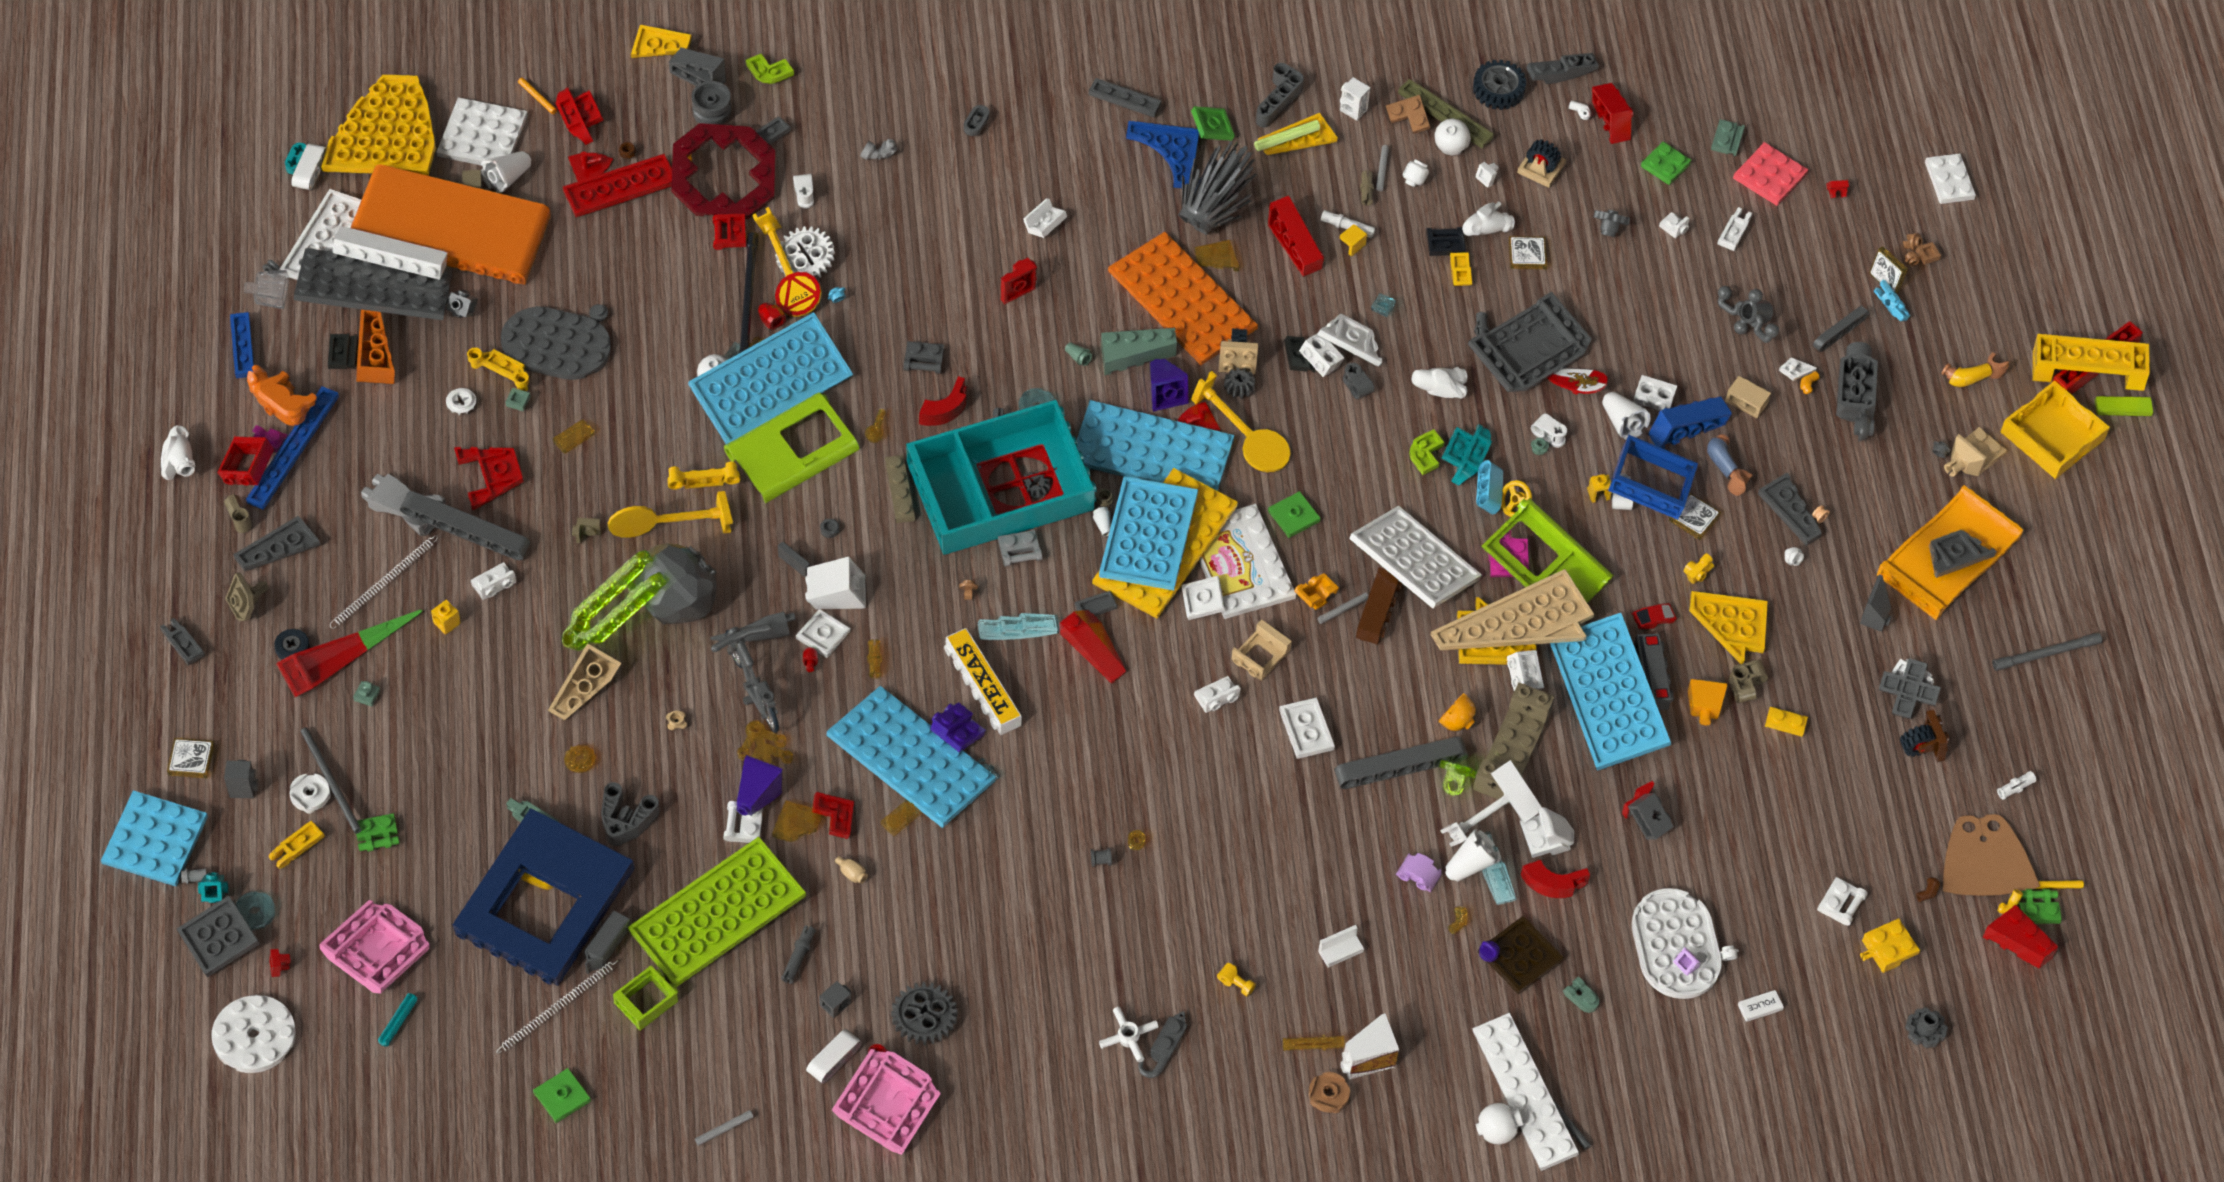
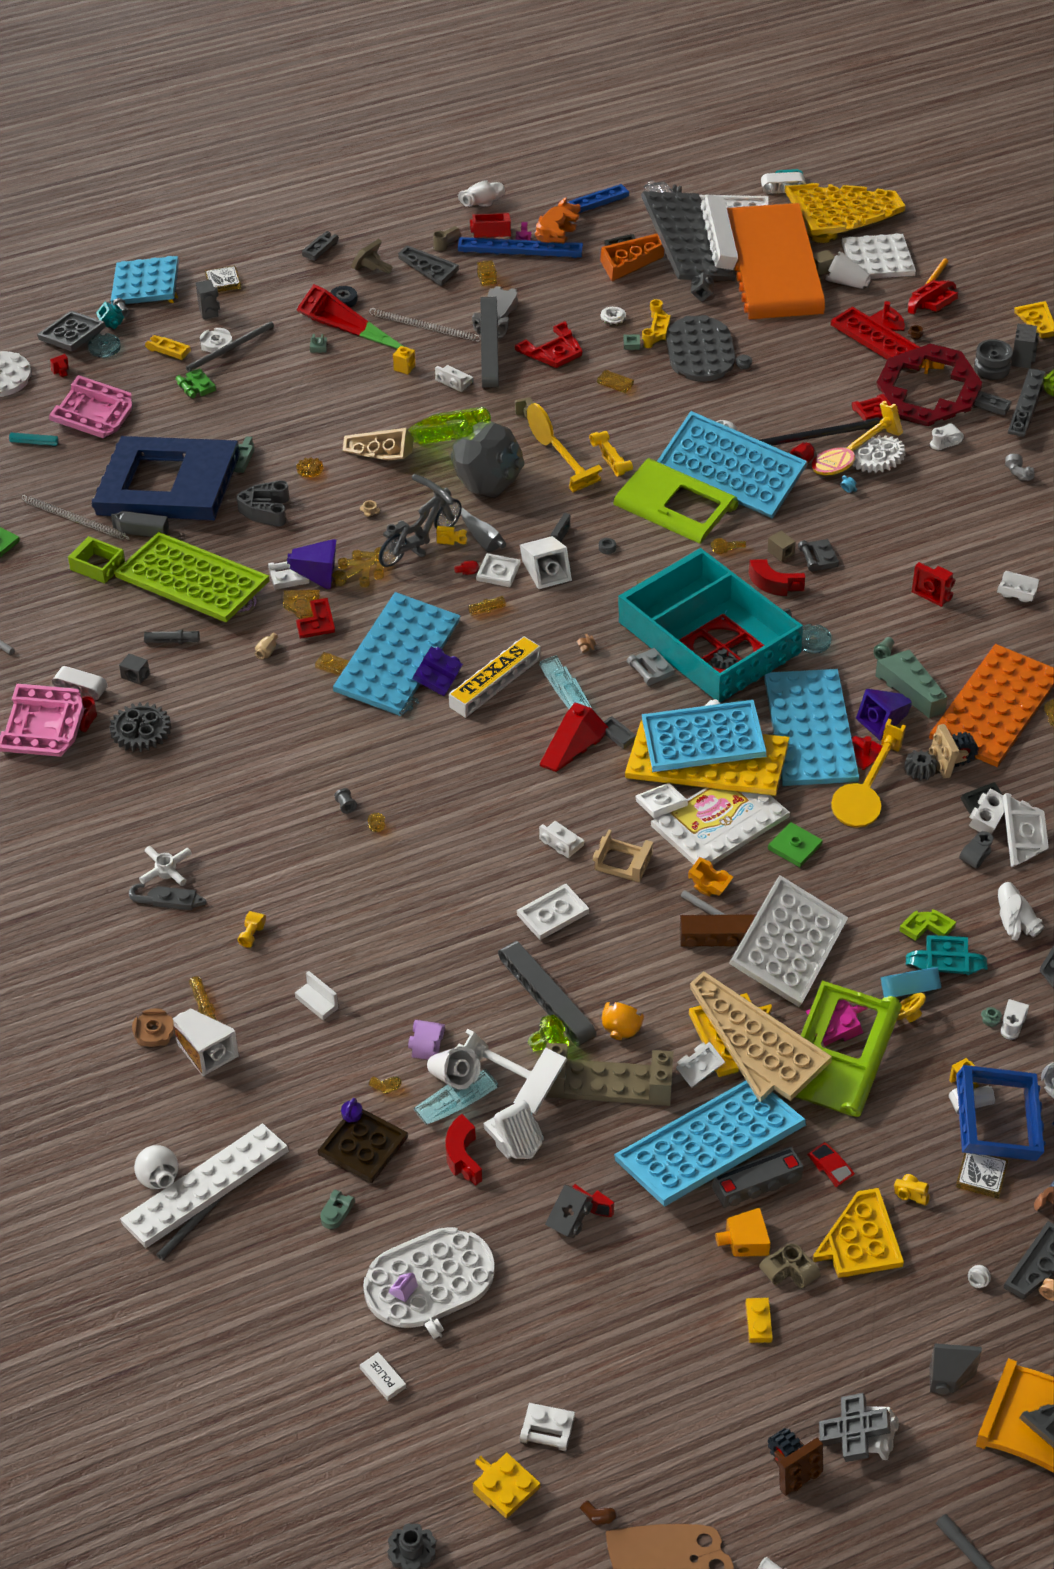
camera: 75 degrees right, 10 degrees down
none -> yellow plate [436,526,467,545]
none -> clear yellow brick [477,260,497,286]
none -> dark tan brick [767,530,796,562]
none -> dark grey slope [1008,368,1046,437]

